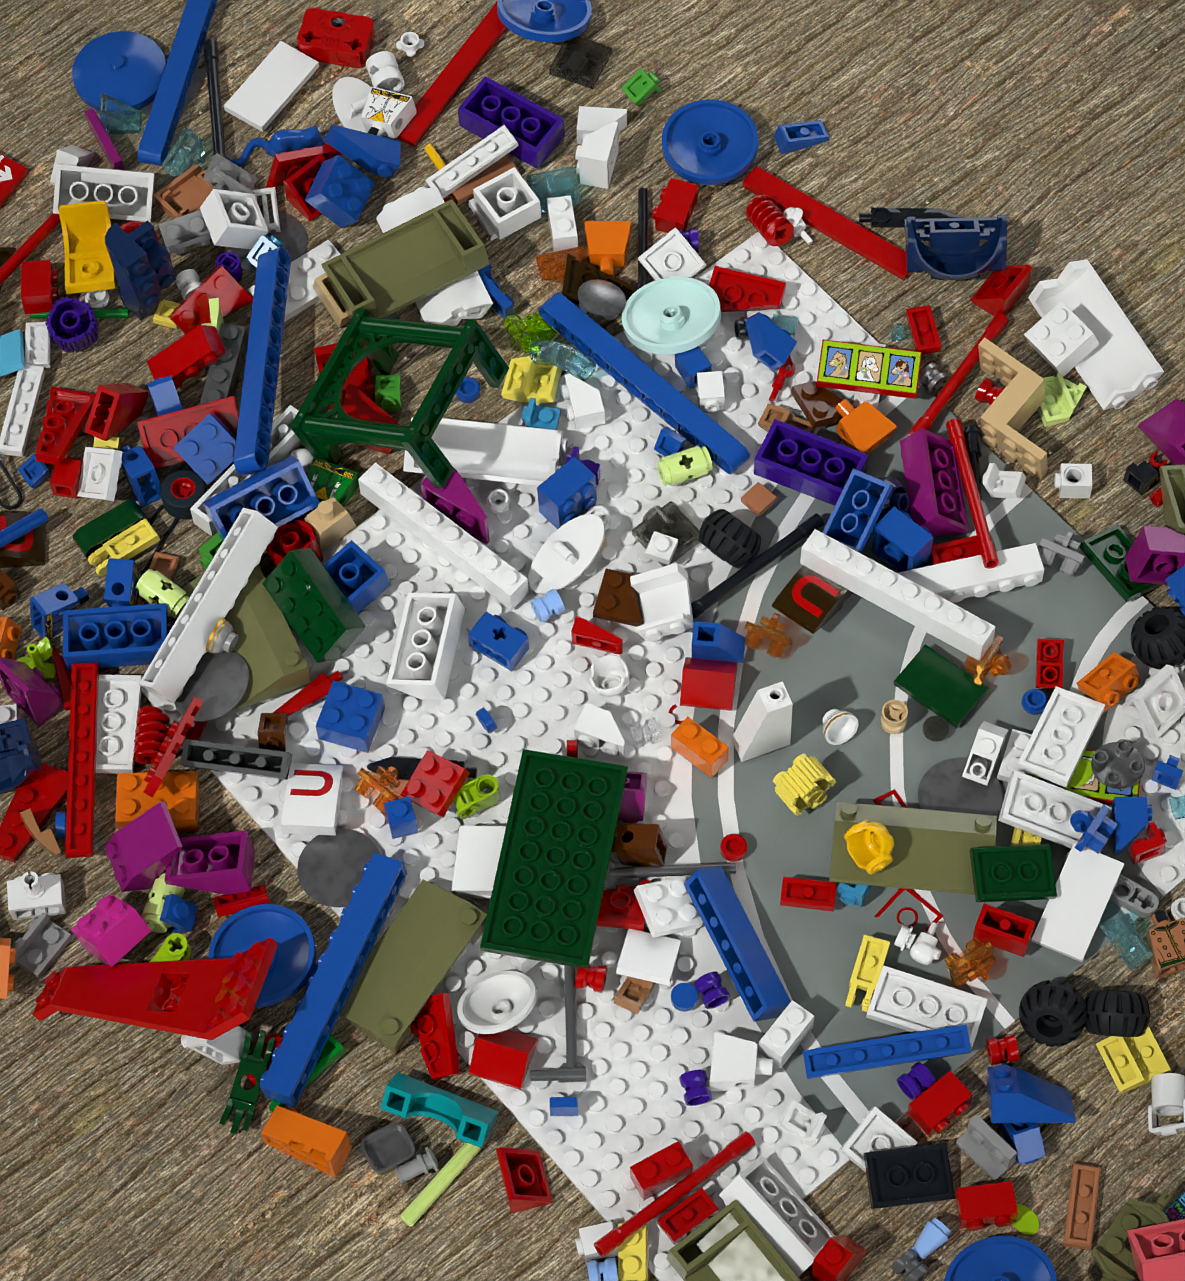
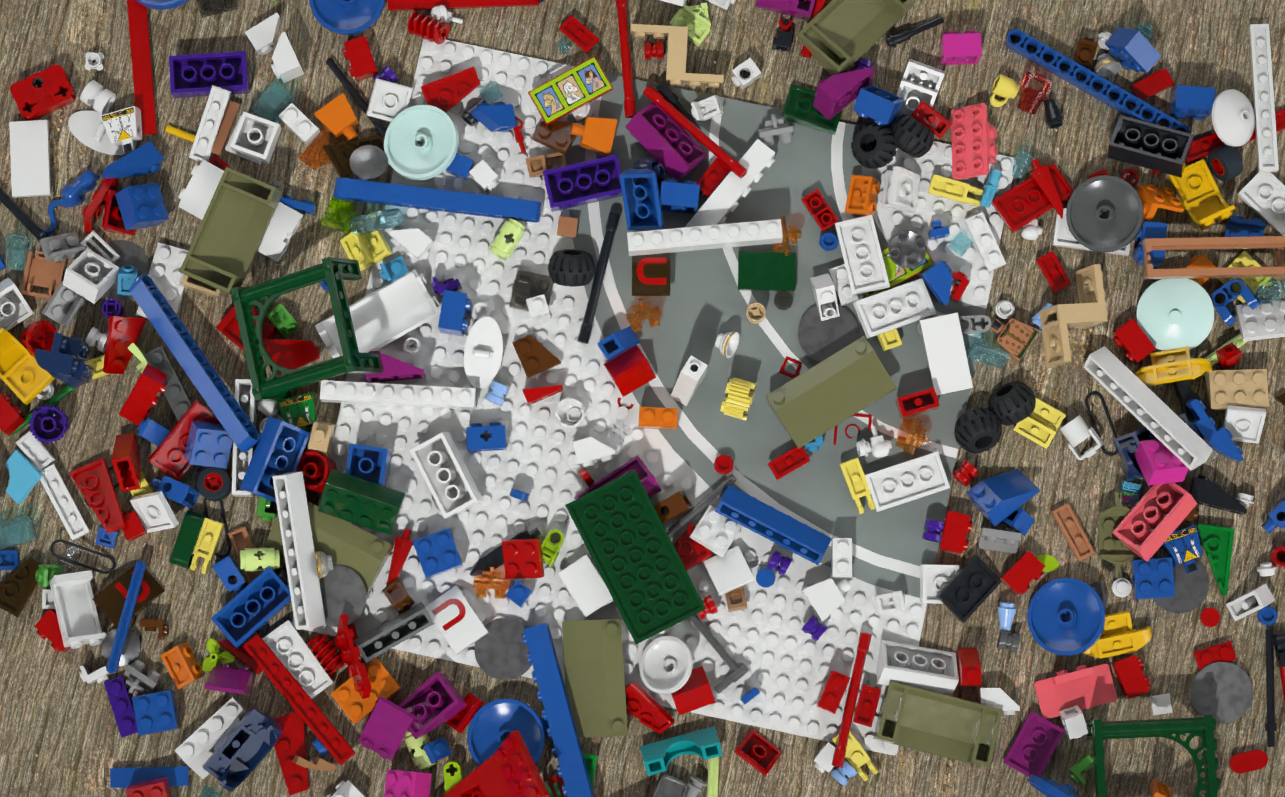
camera: 40 degrees left, 20 degrees up
blue torso [30,583,89,640] -> none
white panel [630,563,694,641] -> none
blue tile [654,426,687,457] -> none
blue plate [803,1024,971,1079] -> none
yellow hair [844,820,894,875] -> none
flat silver wheel [918,363,949,395] -> none
dark green tile [970,844,1057,902] -> none
blue hips [1070,804,1118,854] -> none

